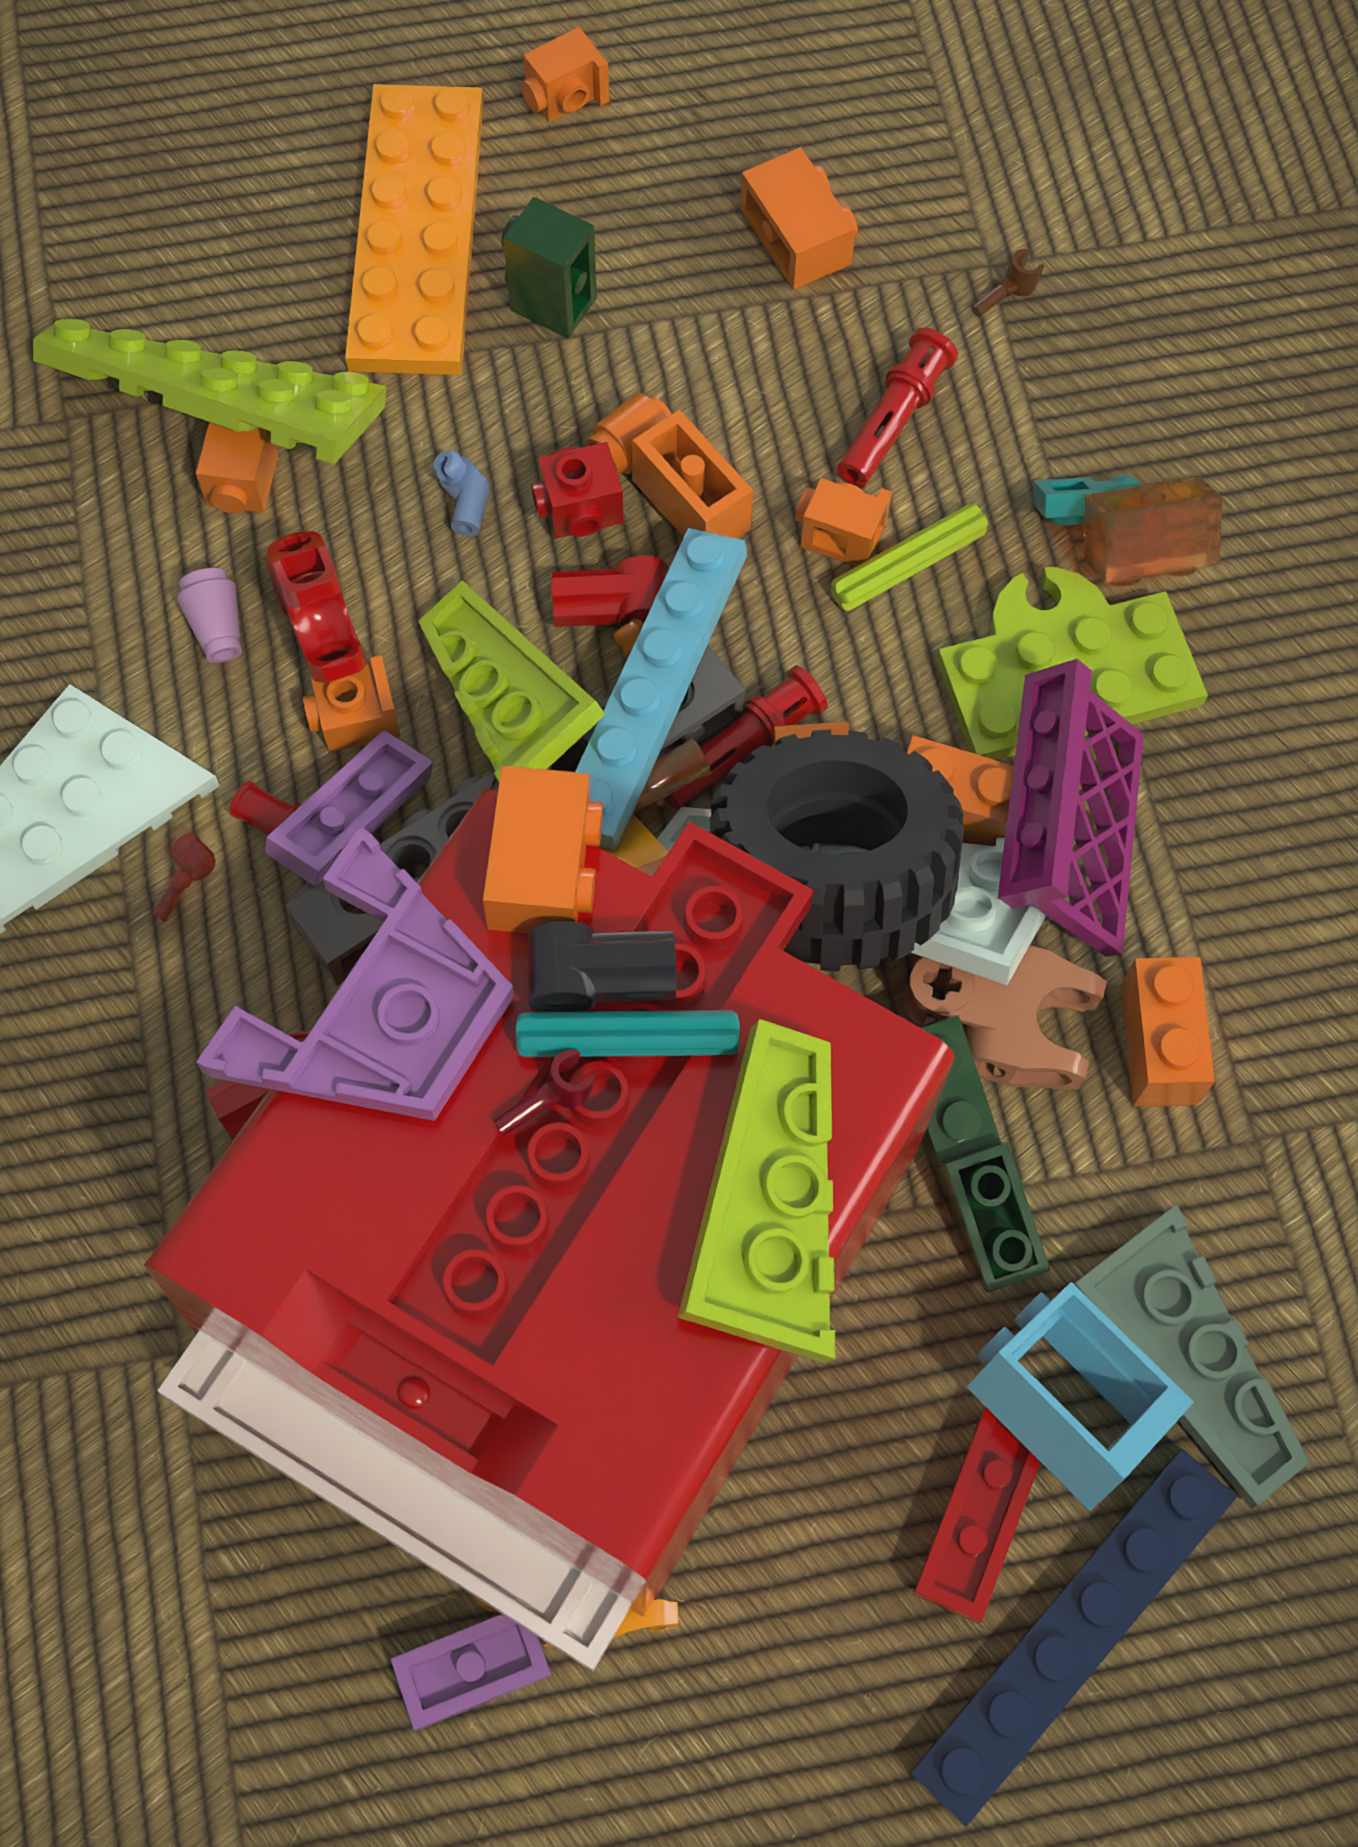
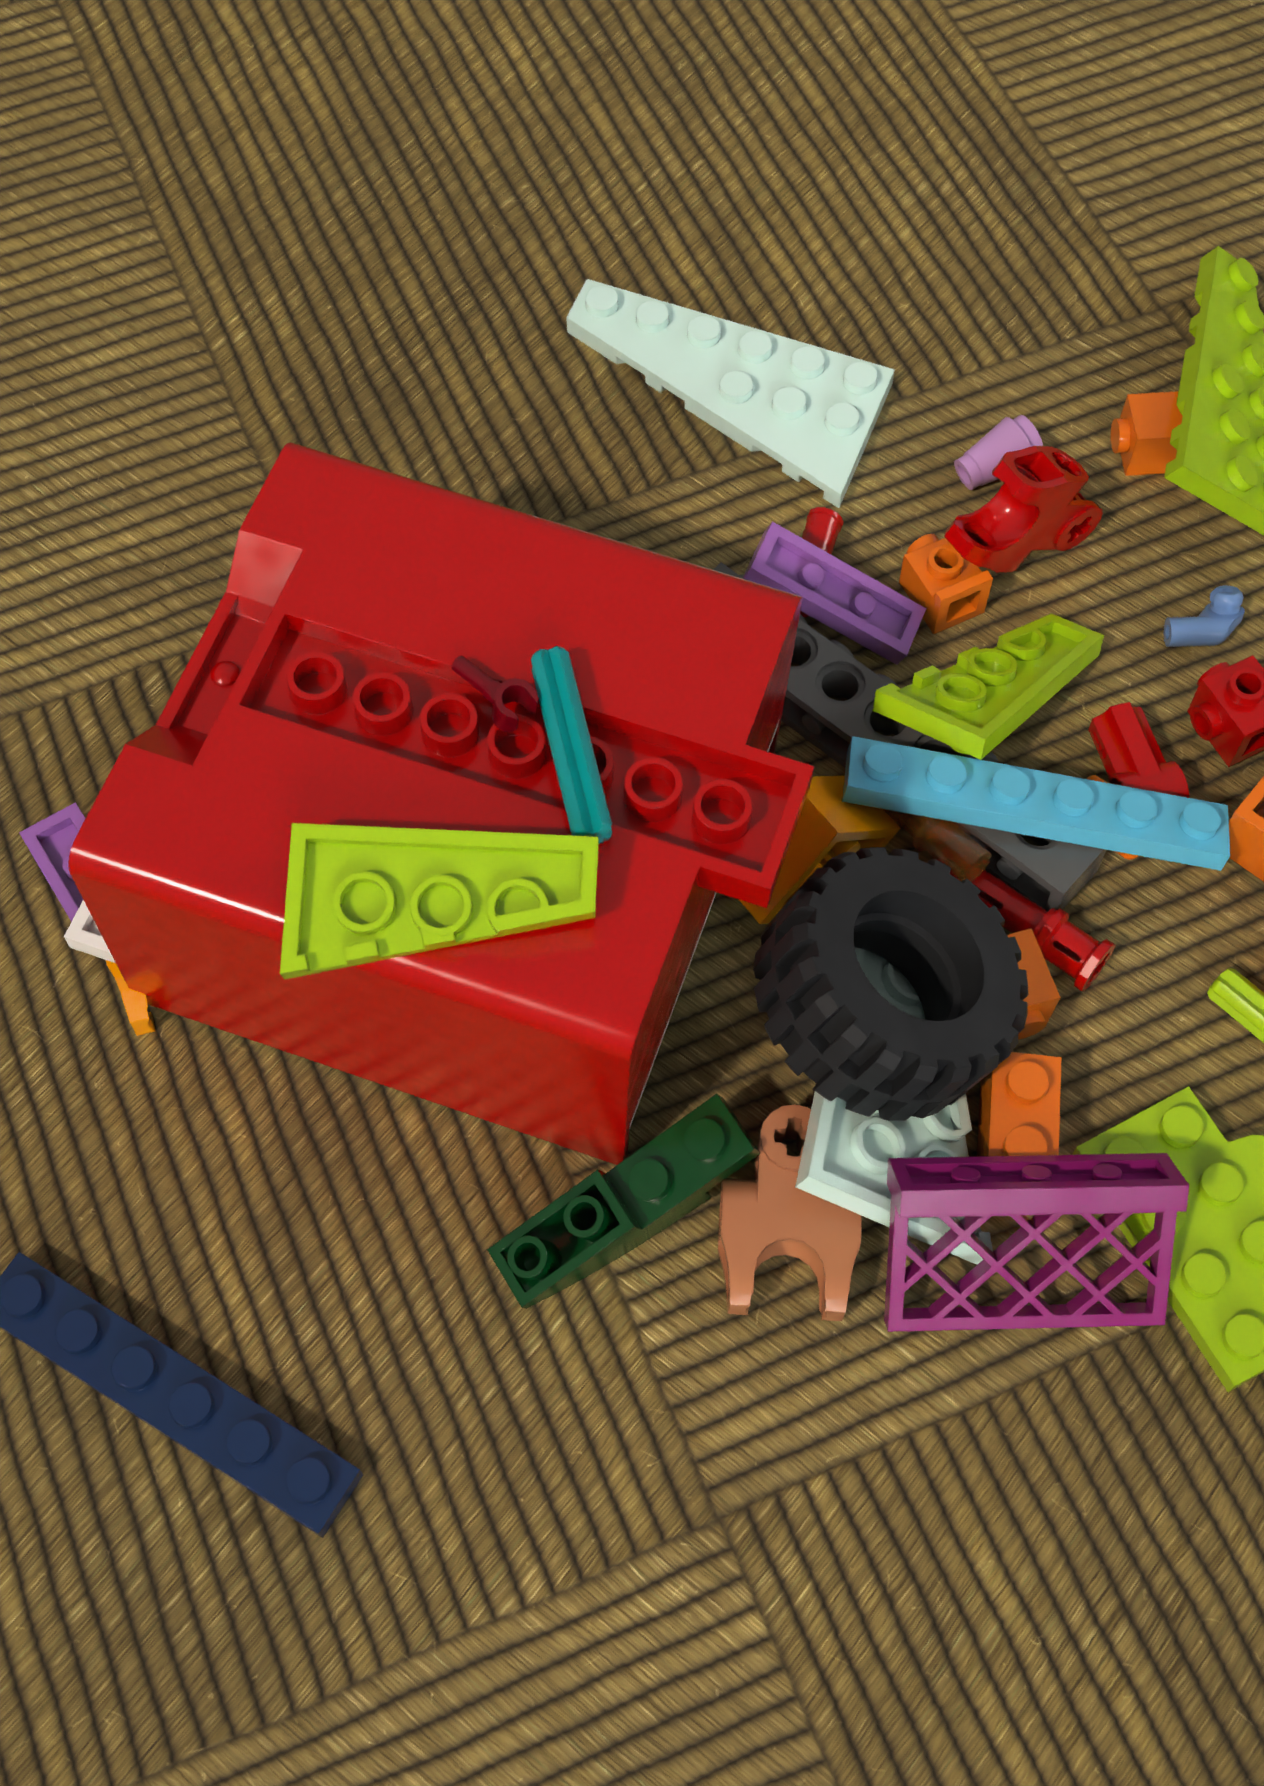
camera: 80 degrees right, 5 degrees down
clear red hand [152,832,216,922] -> none
medium lavender wing [196,826,514,1121] -> none
orange brick [483,766,603,933] -> none
black piece [527,921,676,1012] -> none
red plate [912,1405,1041,1624] -> none
medium azure window [966,1282,1194,1511] -> none
sand green wing [1074,1204,1310,1509] -> none
orange brick [1121,957,1215,1107] -> none

